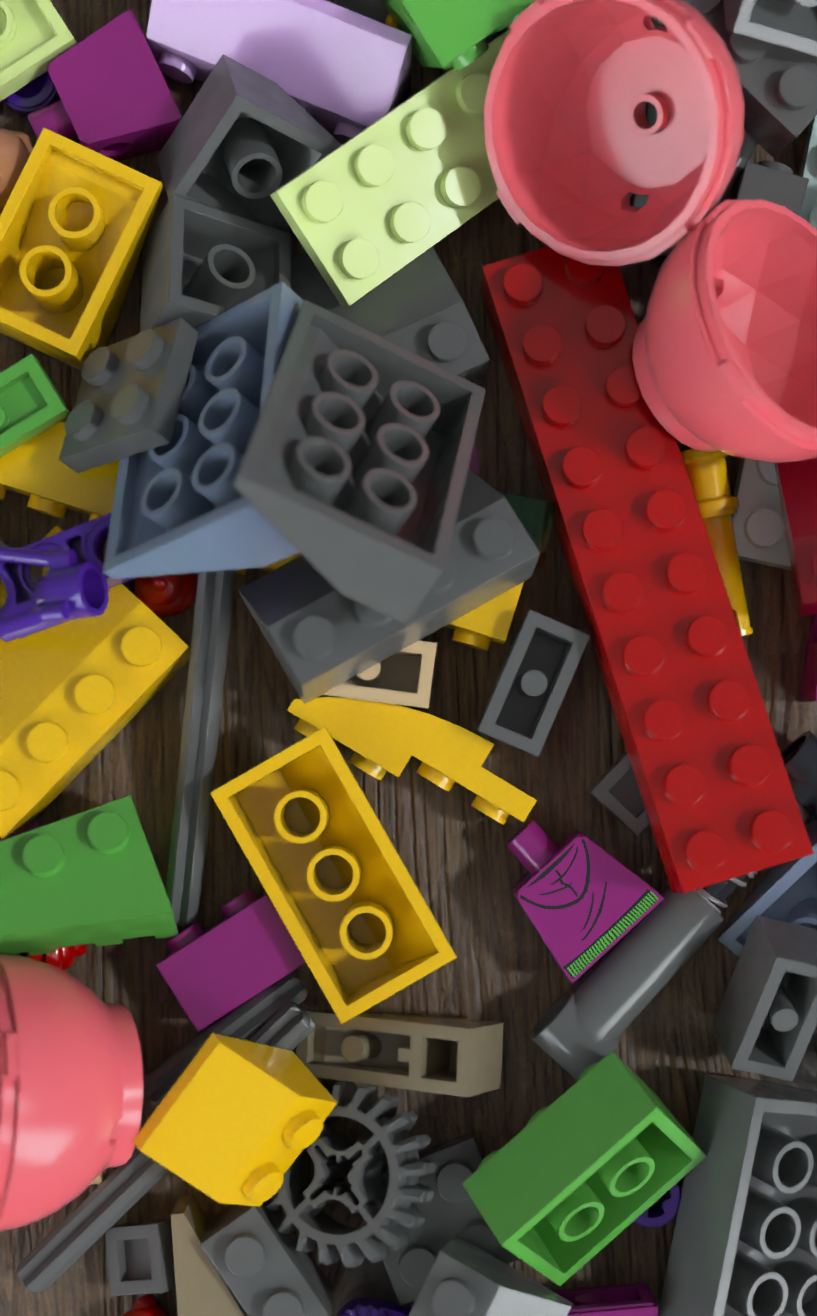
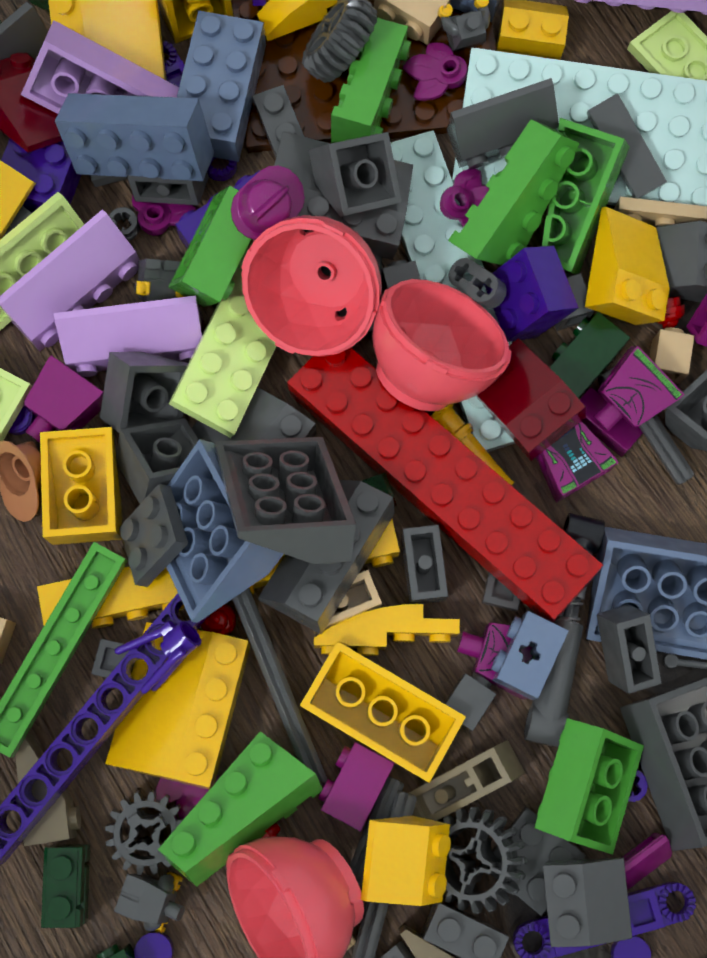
camera: 30 degrees left, 10 degrees down
none -> dark grey brick [444,672,496,732]
none -> sand blue brick [491,611,569,700]

